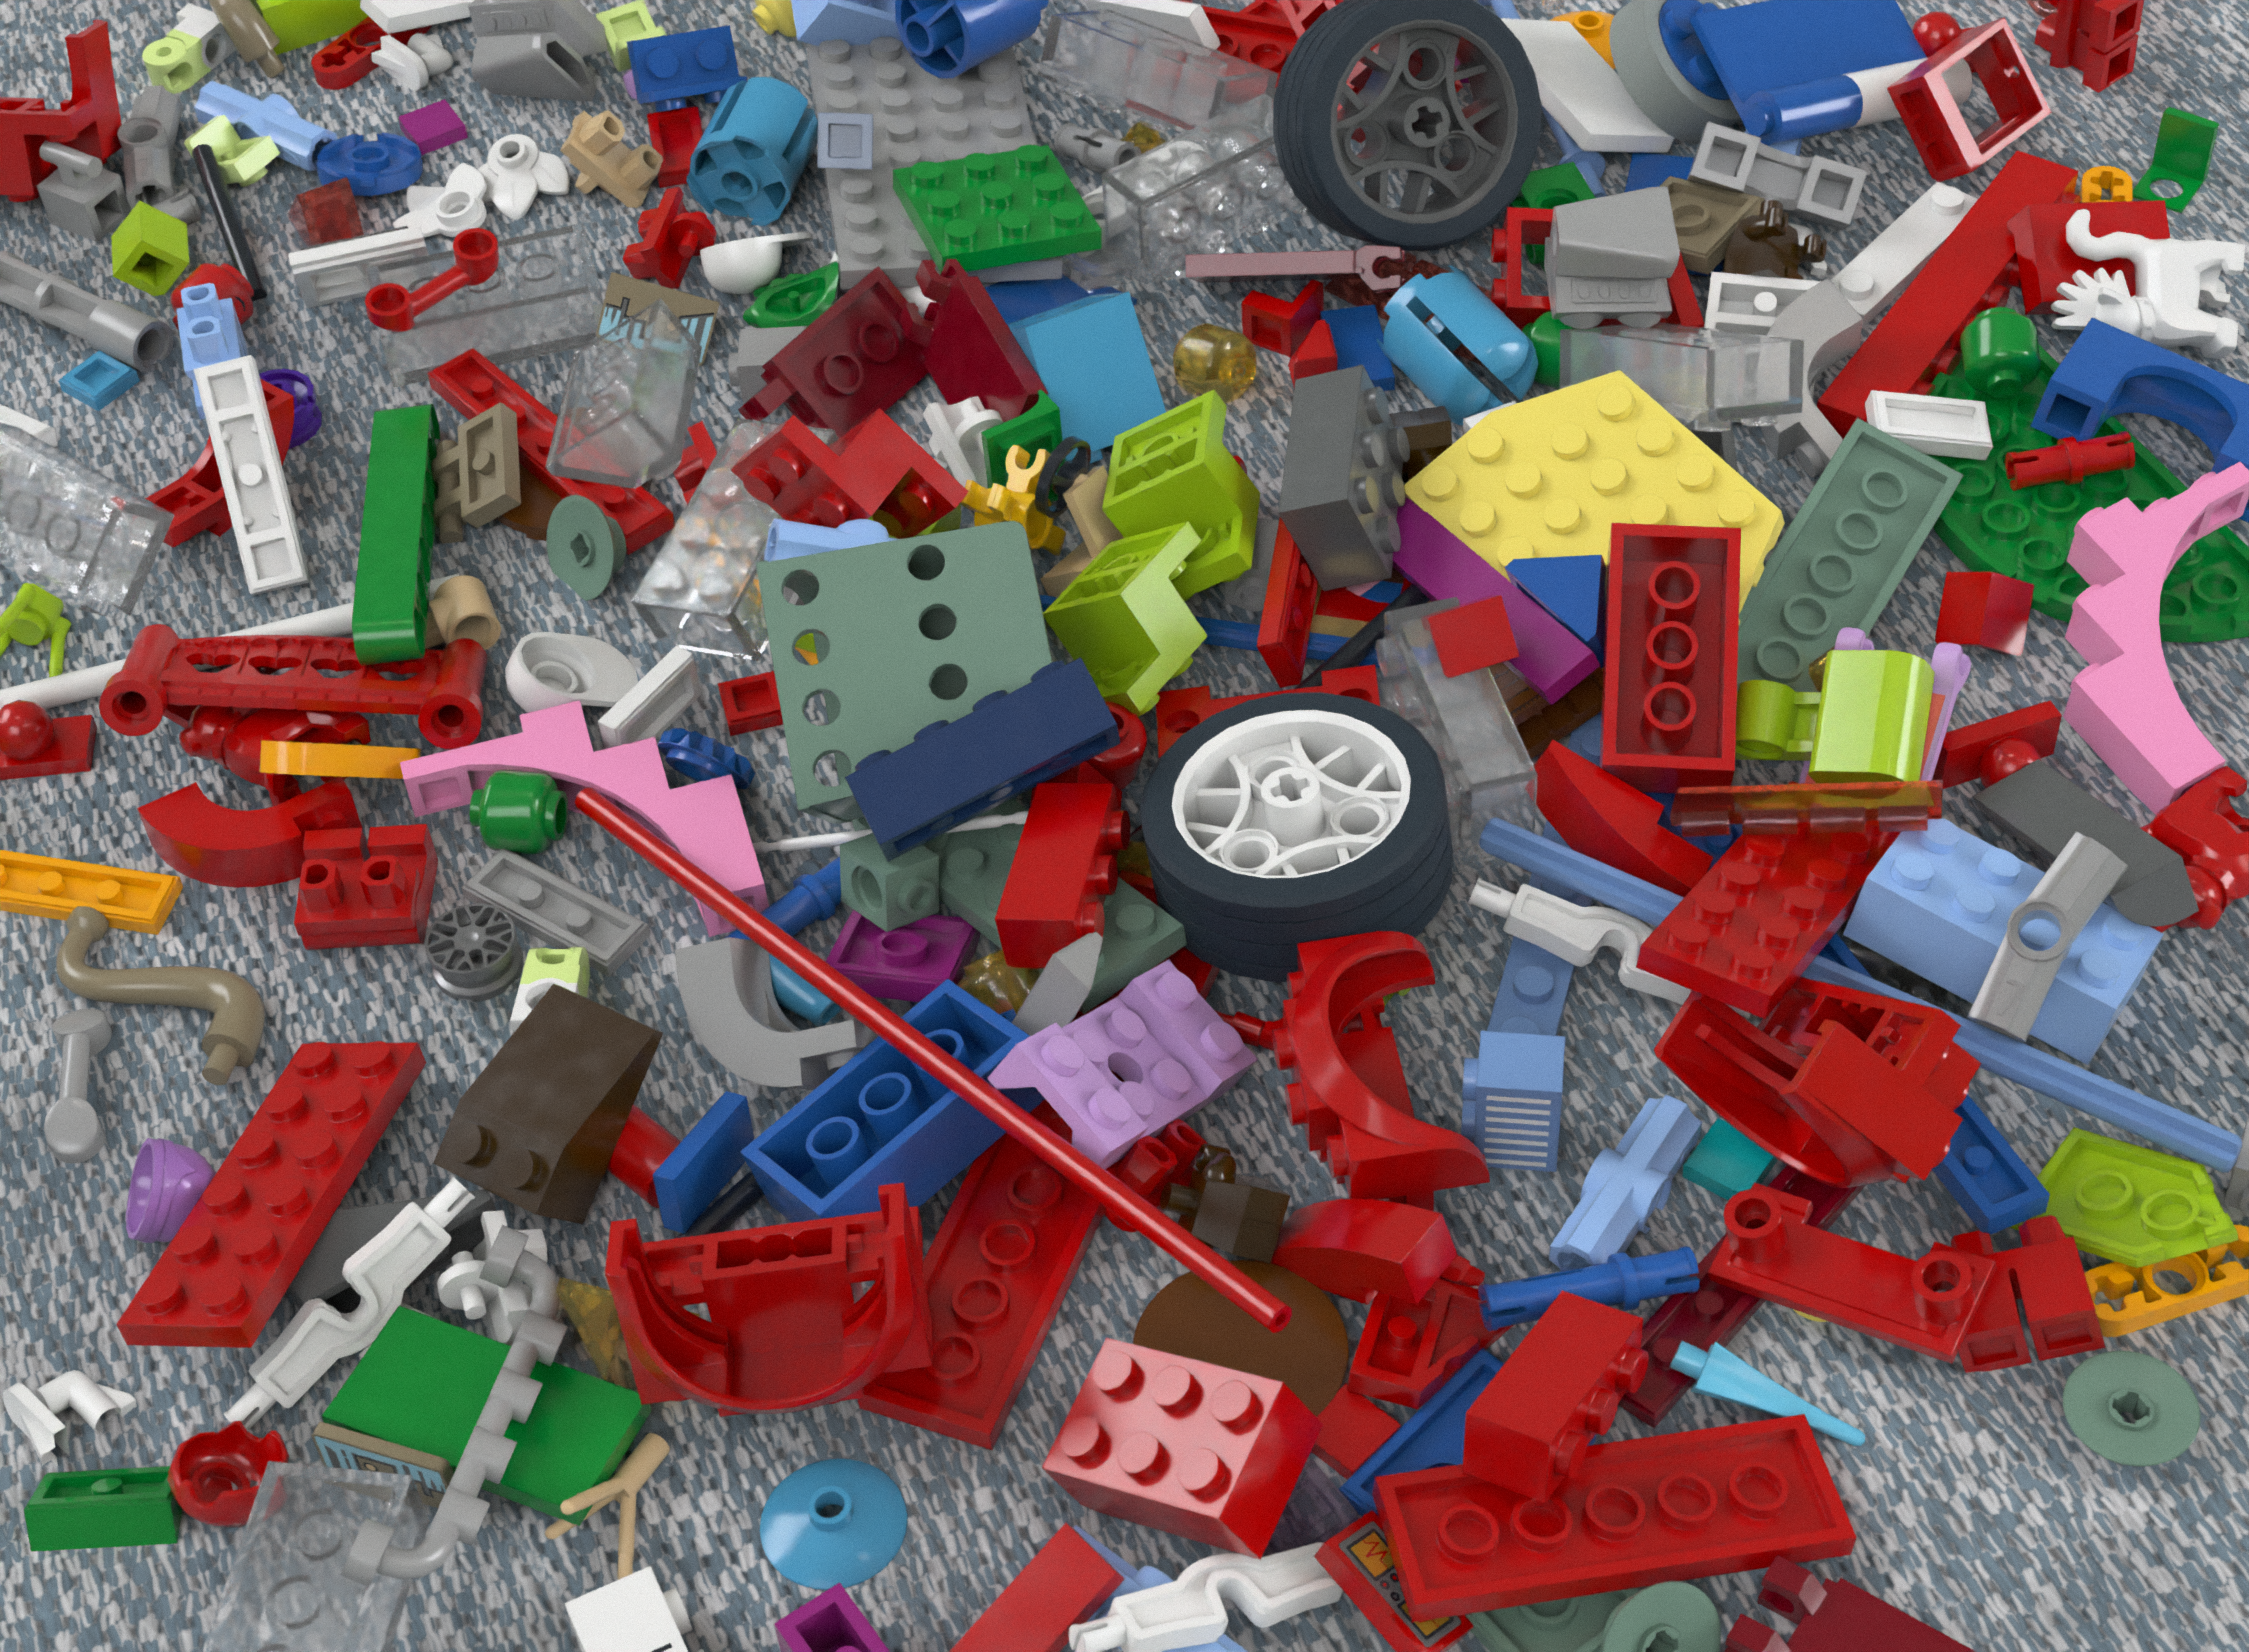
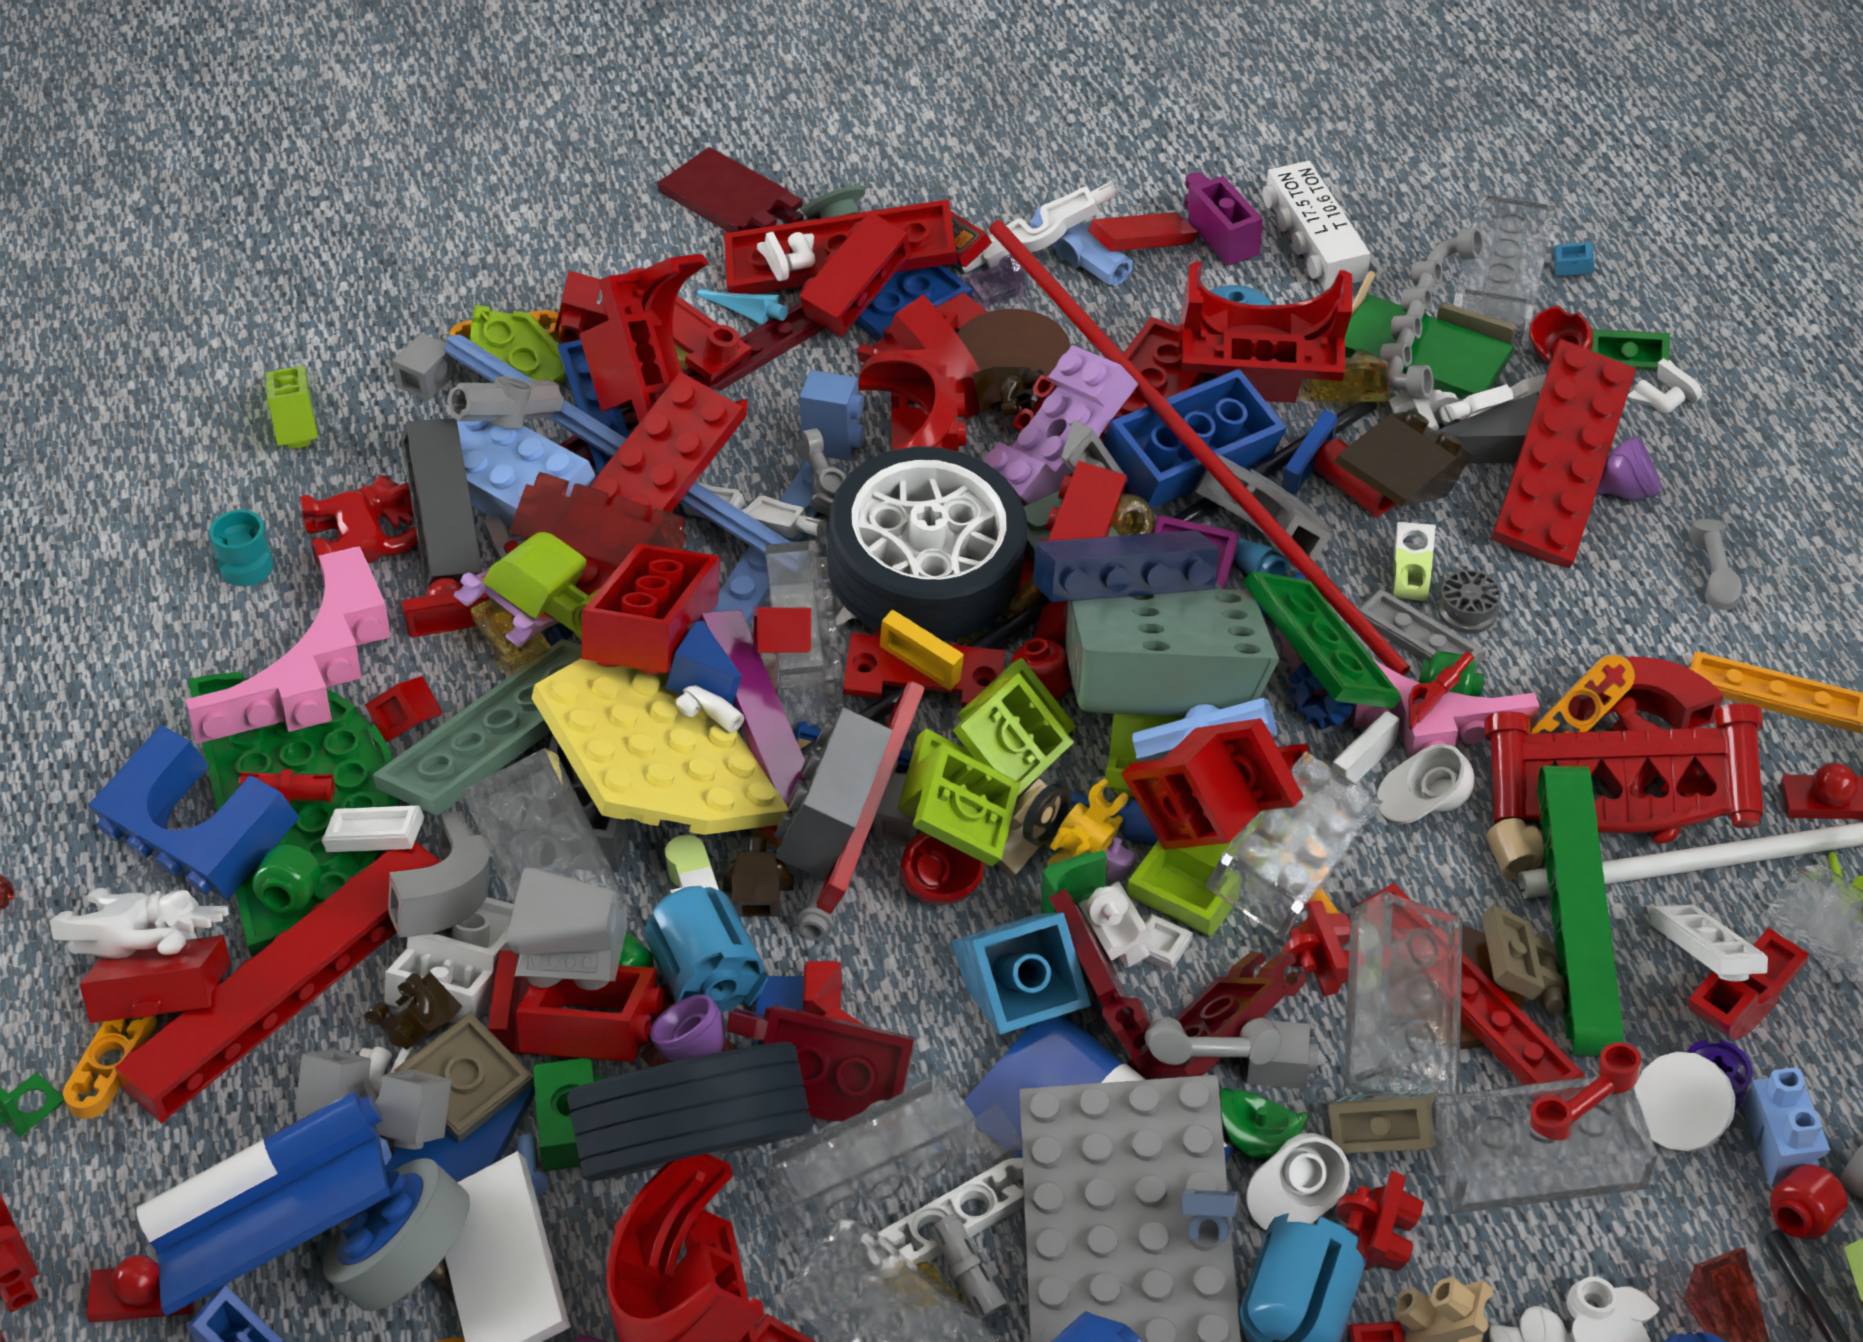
camera: 175 degrees left, 0 degrees up
dark tan animal [56,906,265,1085] -> none
white piece [288,226,434,308] -> none
red hips [294,824,438,950] -> none
sand green piece [546,495,626,601] -> none
green plate [893,145,1102,273] -> none
brick [1042,1337,1323,1560] -> none
clear yellow head [1173,323,1257,404] -> none
blue pin [1478,1246,1699,1331] -> none
red slope [1522,739,1713,897] -> none
light blue piece [1549,1095,1702,1271] -> none
white plate [1831,181,1978,329] -> none
red window [1887,17,2052,182] -> none
sand green piece [2063,1351,2201,1467] -> none
none -> medium lavender helmet [650,994,726,1062]
none -> white arm [676,685,744,733]
none -> white piece [757,232,815,281]
none -> light grey piece [795,428,846,517]
none -> yellow tile [880,609,964,691]
none -> light grey bar [1145,1017,1281,1065]
none -> green tile [1243,571,1402,709]
none -> red hand [1408,651,1474,730]
none -> white tile [1633,1051,1736,1152]

